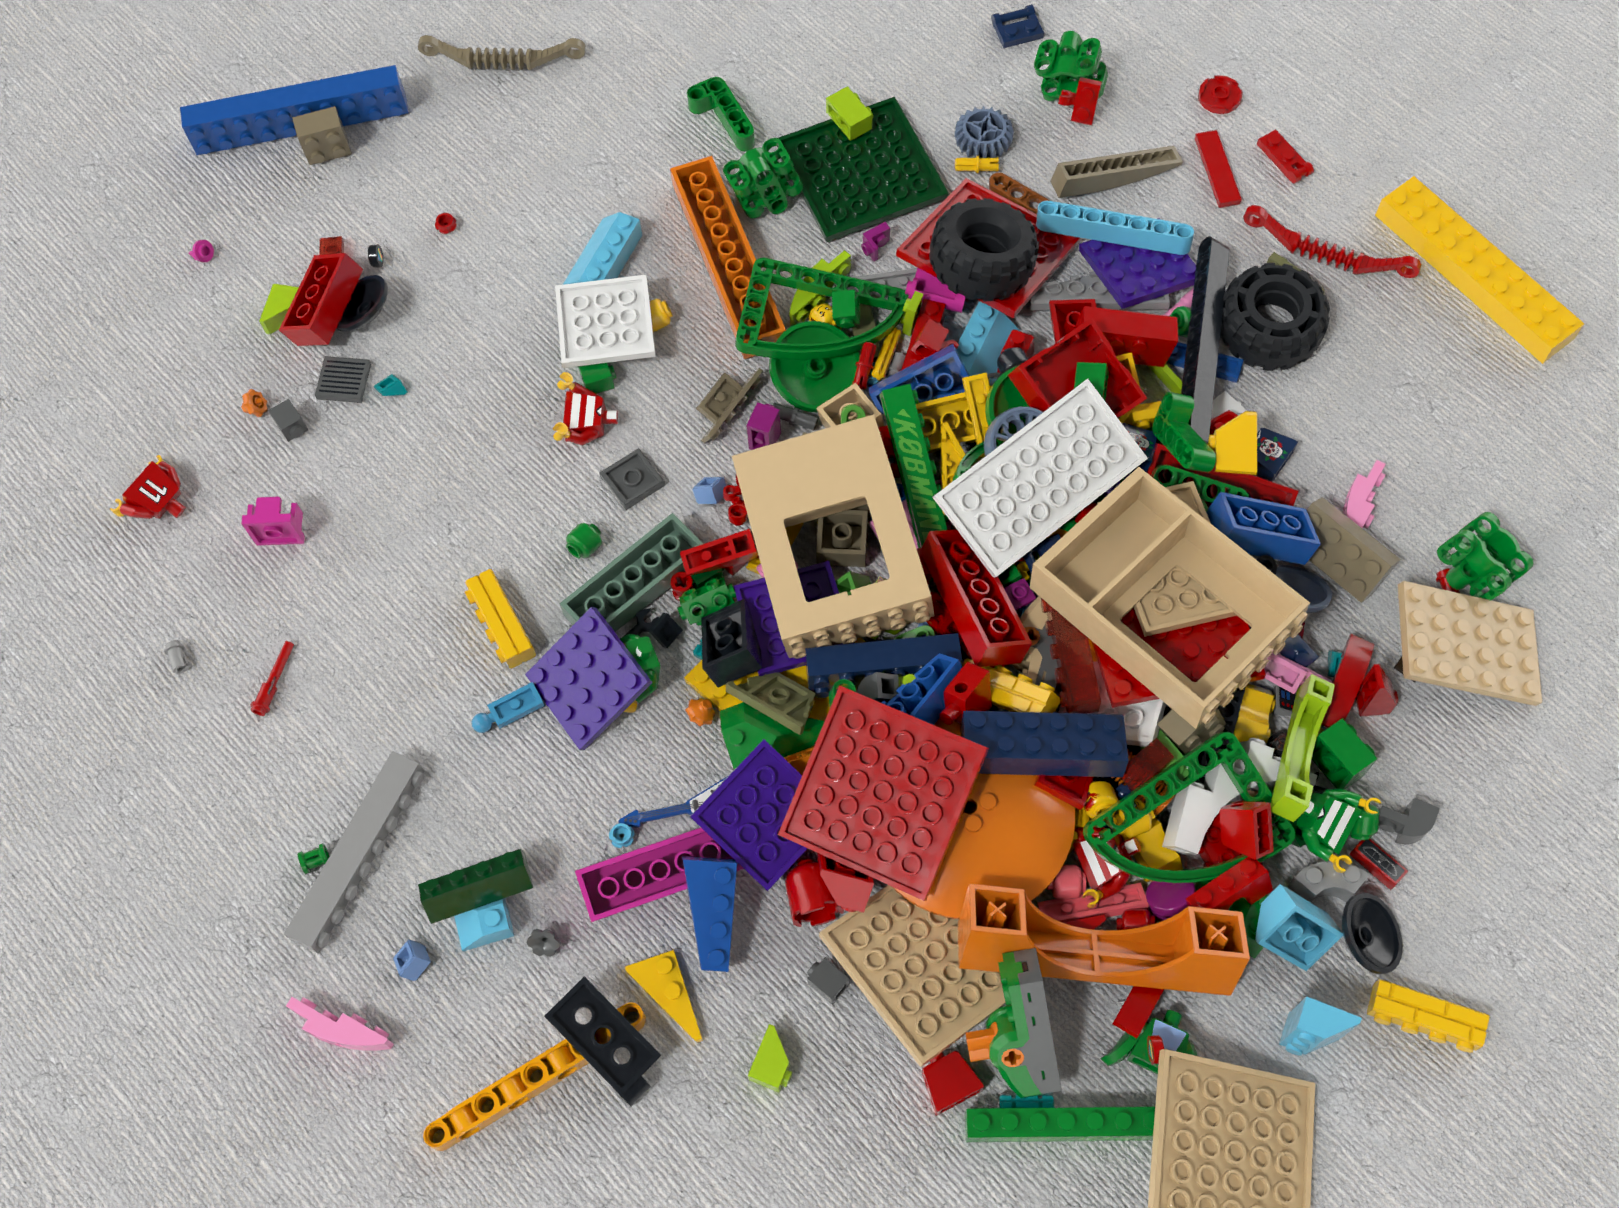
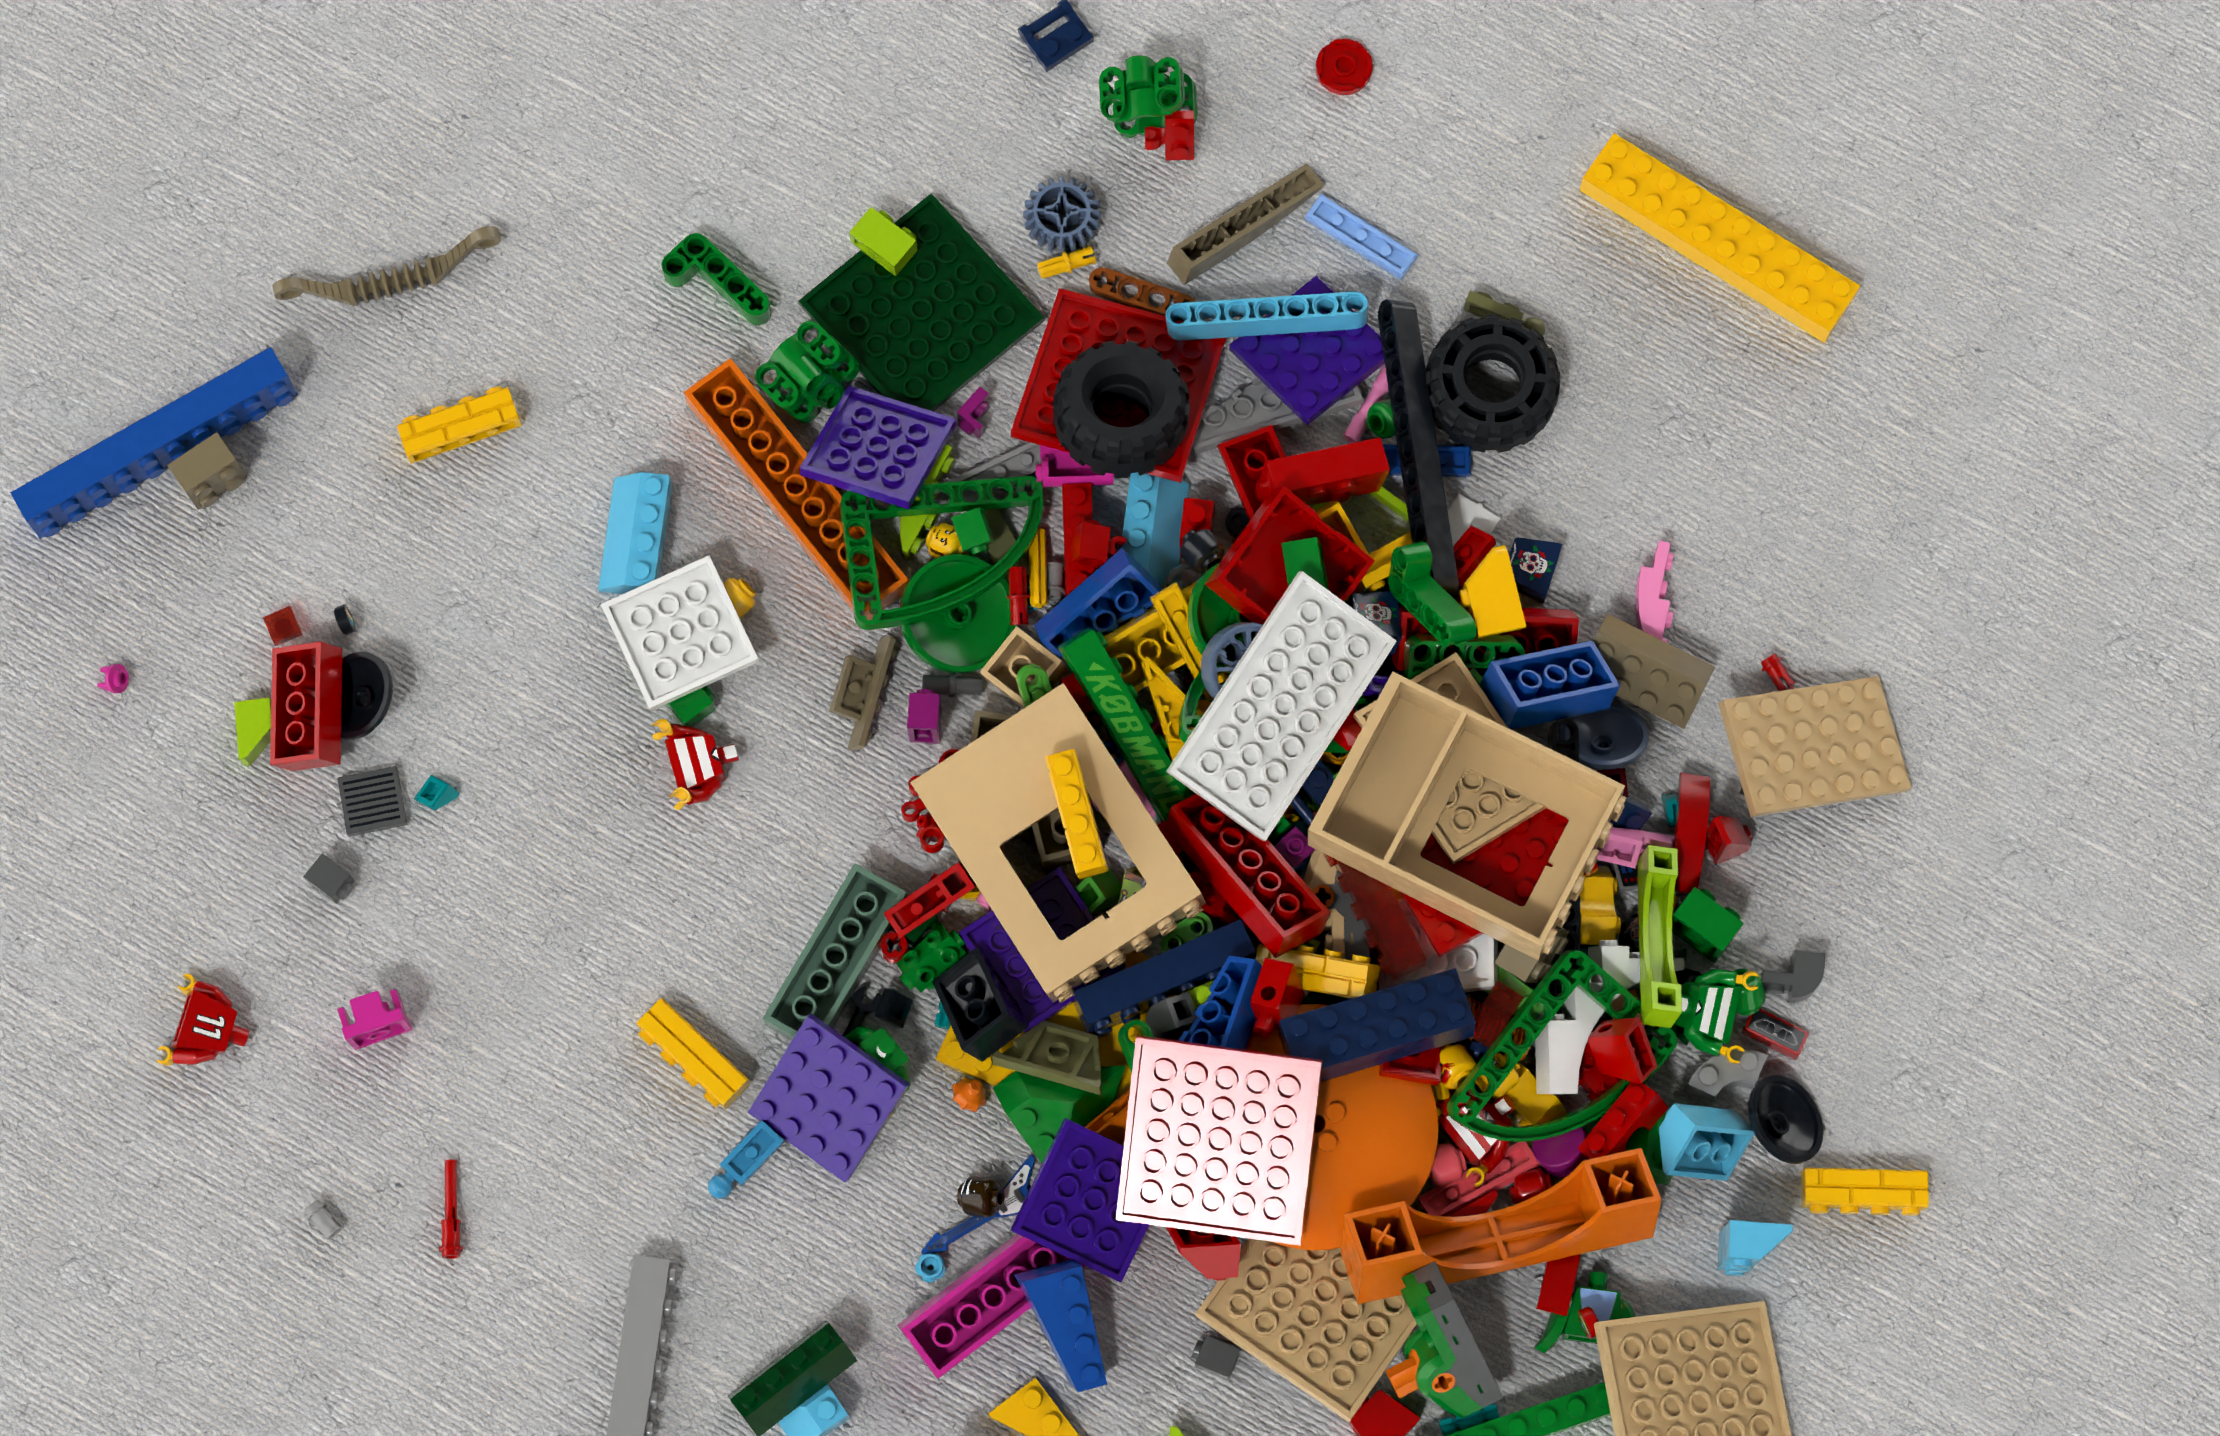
camera: 20 degrees left, 10 degrees up
orange piece [241,389,268,417] -> none
green bush [297,843,330,874] -> none
red plate [435,213,457,234] -> none
dark grey plant [527,929,560,957] -> none
green head [566,523,602,559] -> none
dark grey tile [599,448,665,510] -> none
medium blue slope [692,477,726,504] -> none
red cylinder [785,859,844,927] -> none
lime plate [900,291,924,336] -> none
red tile [1194,130,1242,208] -> none
red piece [1243,205,1422,278] -> none
red plate [1257,129,1314,183] -> none
green piece [1437,512,1534,601] -> none
none -> yellow brick [396,386,522,464]
none -> dark purple plate [800,385,956,509]
none -> dark brown head [957,1176,1005,1217]
none -> yellow brick [1045,749,1109,879]
none -> light blue tile [1305,194,1418,281]

